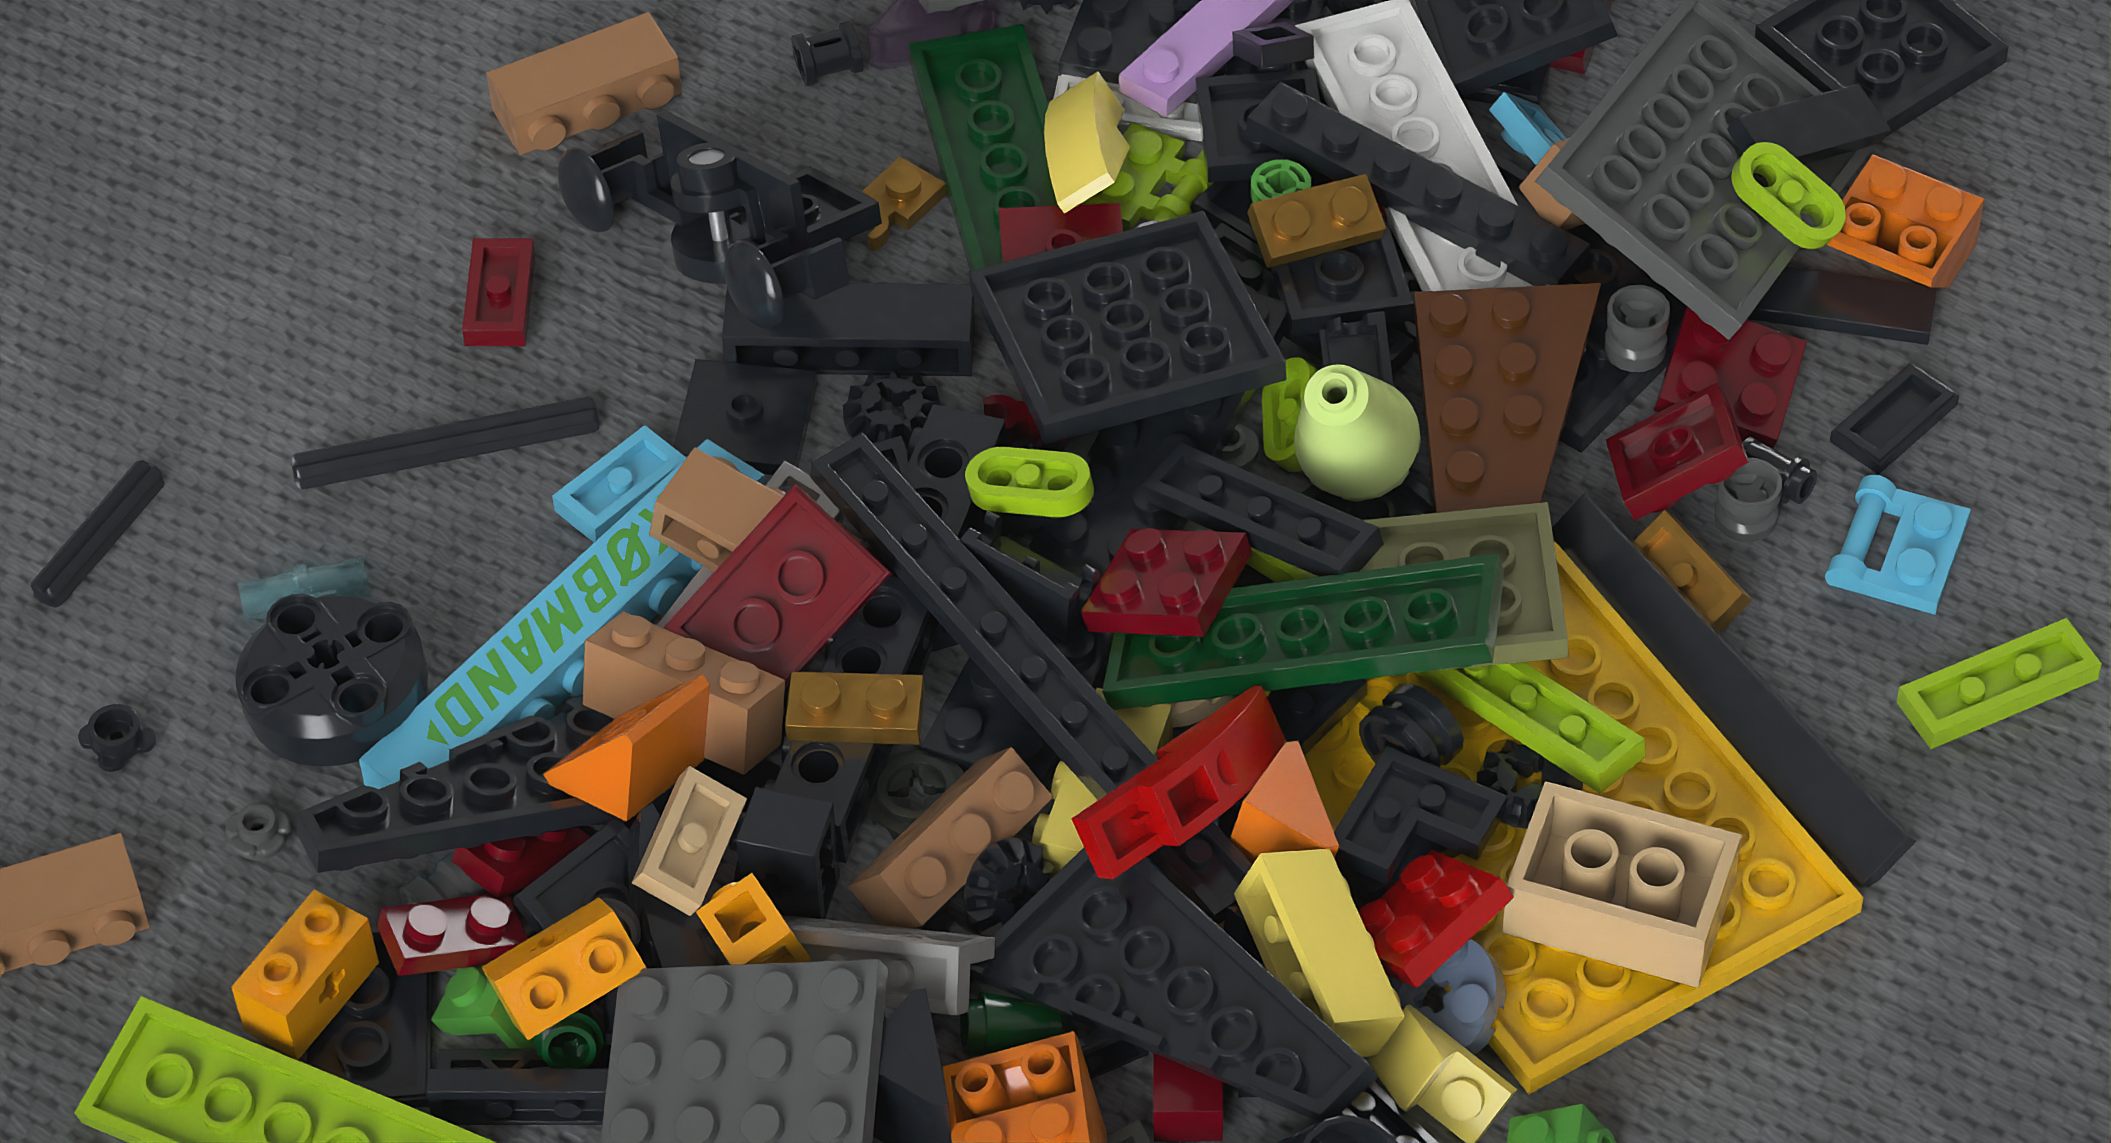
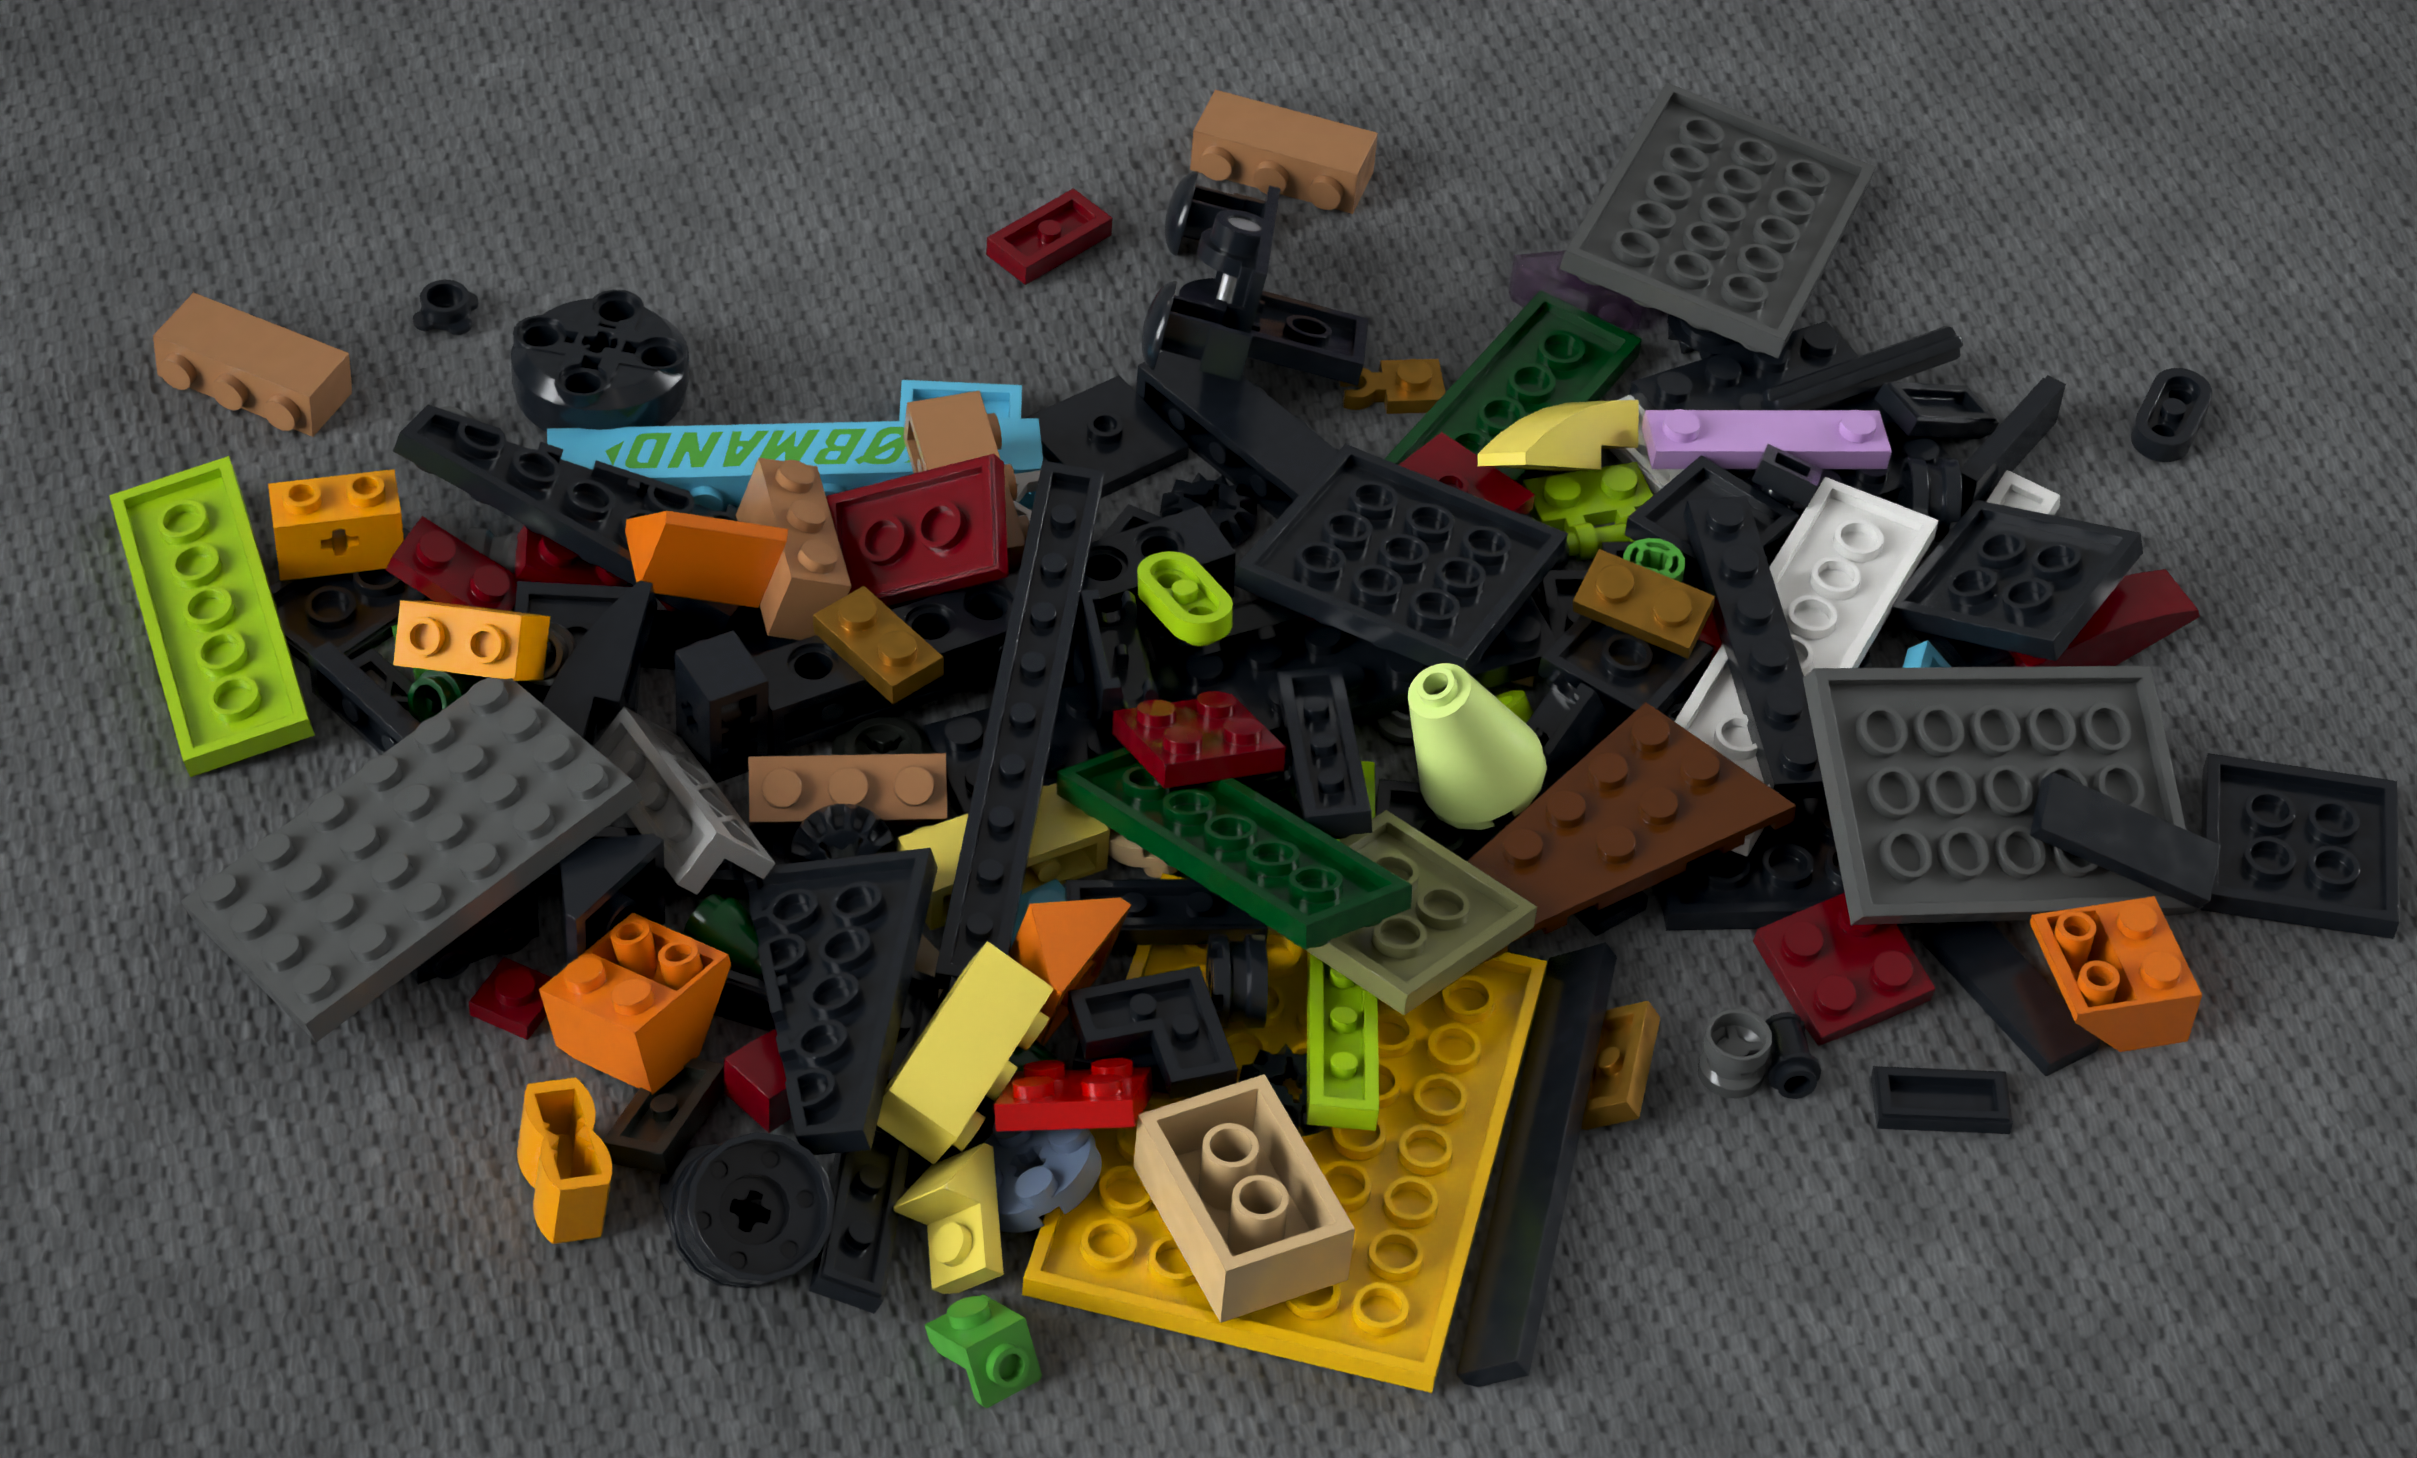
camera: 40 degrees right, 5 degrees down
black axle [30,460,164,608] -> none
clear light blue pin [237,555,371,623] -> none
black axle [291,396,599,489] -> none
tan plate [632,766,747,916] -> none
light orange brick [695,873,811,965] -> none
black bush [791,21,864,86] -> none
red slope [1071,686,1286,879] -> none
dark grey wheel [1604,285,1670,372] -> none
dark red plate [1605,382,1749,521] -> none
lime plate [1731,142,1846,249] -> none
medium azure plate [1825,475,1971,615] -> none
lime plate [1897,618,2102,750] -> none

